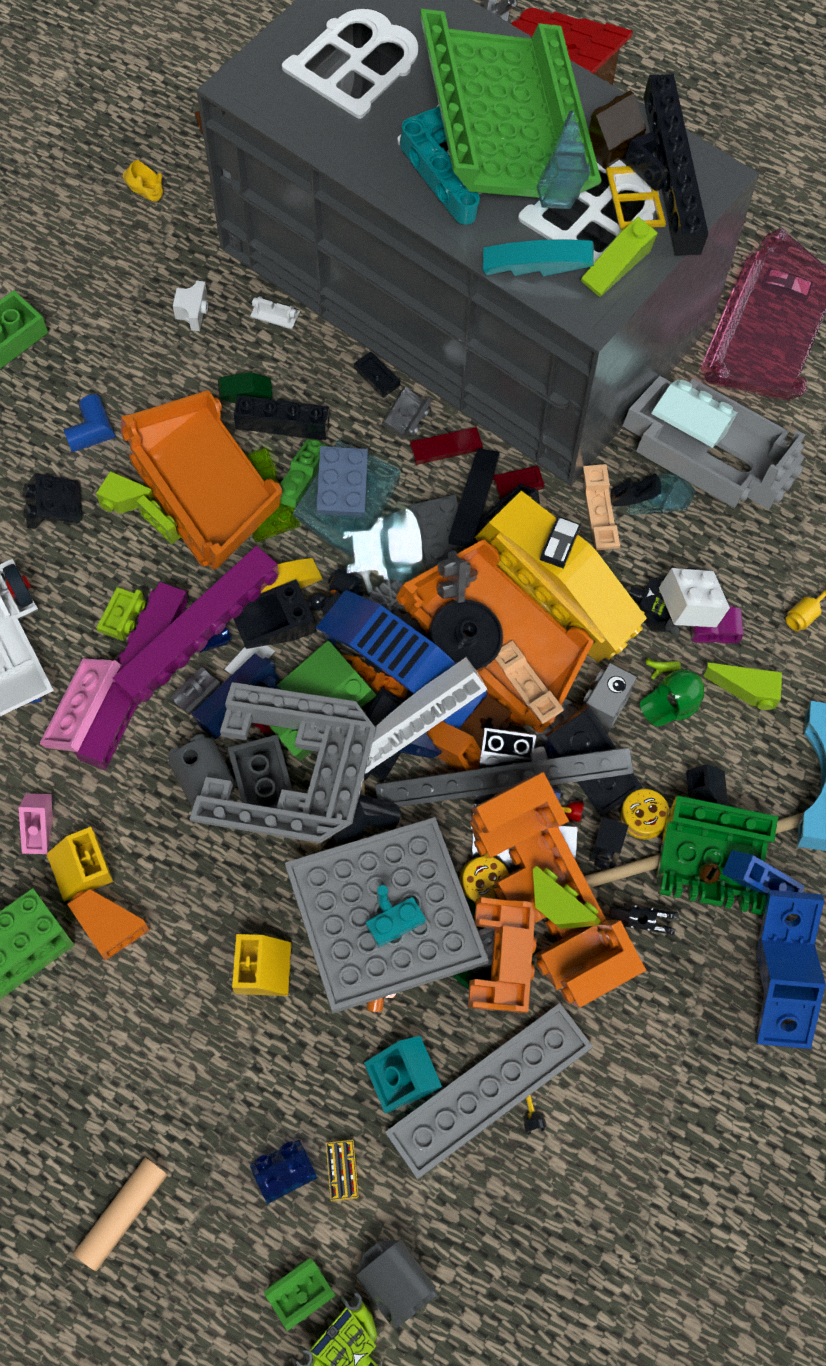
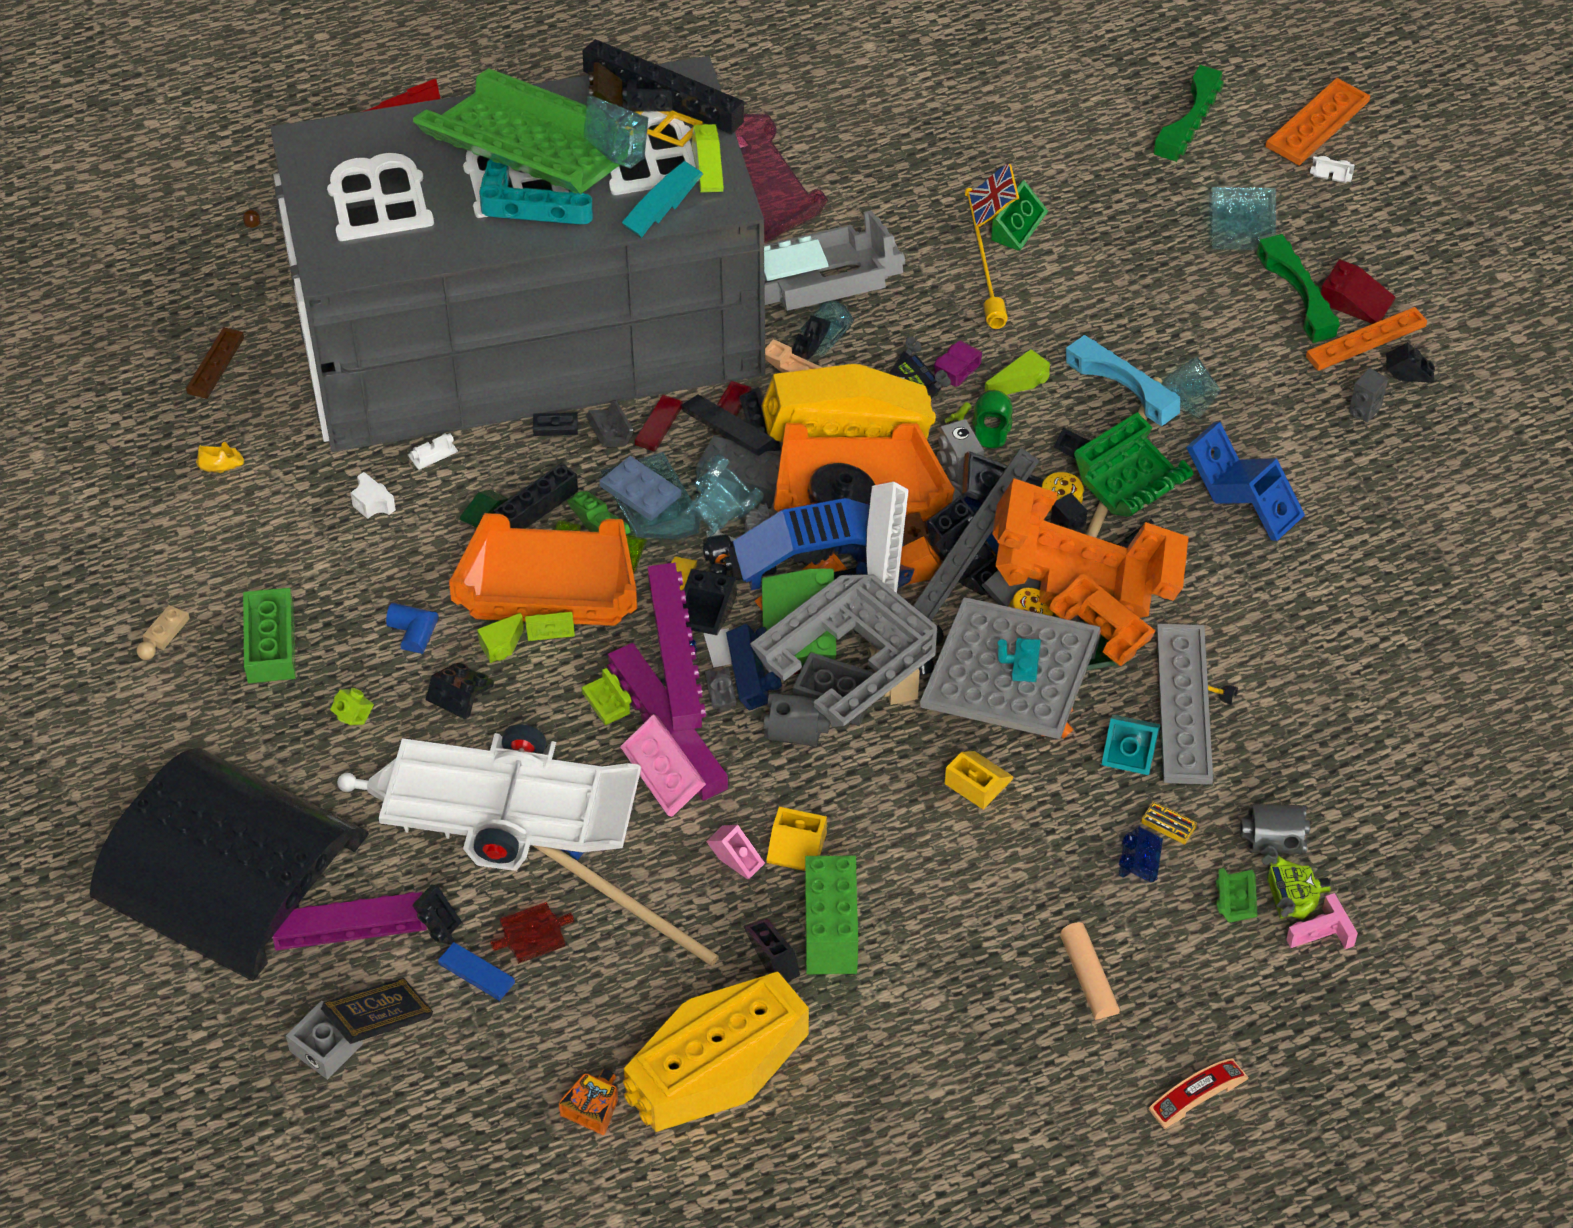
camera: 50 degrees left, 15 degrees down
orange slope [67,889,150,961] -> none
flat silver hips [437,551,478,603] -> none
light nougat slope [495,640,564,724] -> none
lime slope [533,866,602,929] -> none
slope [540,516,582,569] -> none
white brick [659,568,730,627] -> none
reddish brown hinge [698,863,721,884] -> none
blue slope [722,850,805,897] -> none

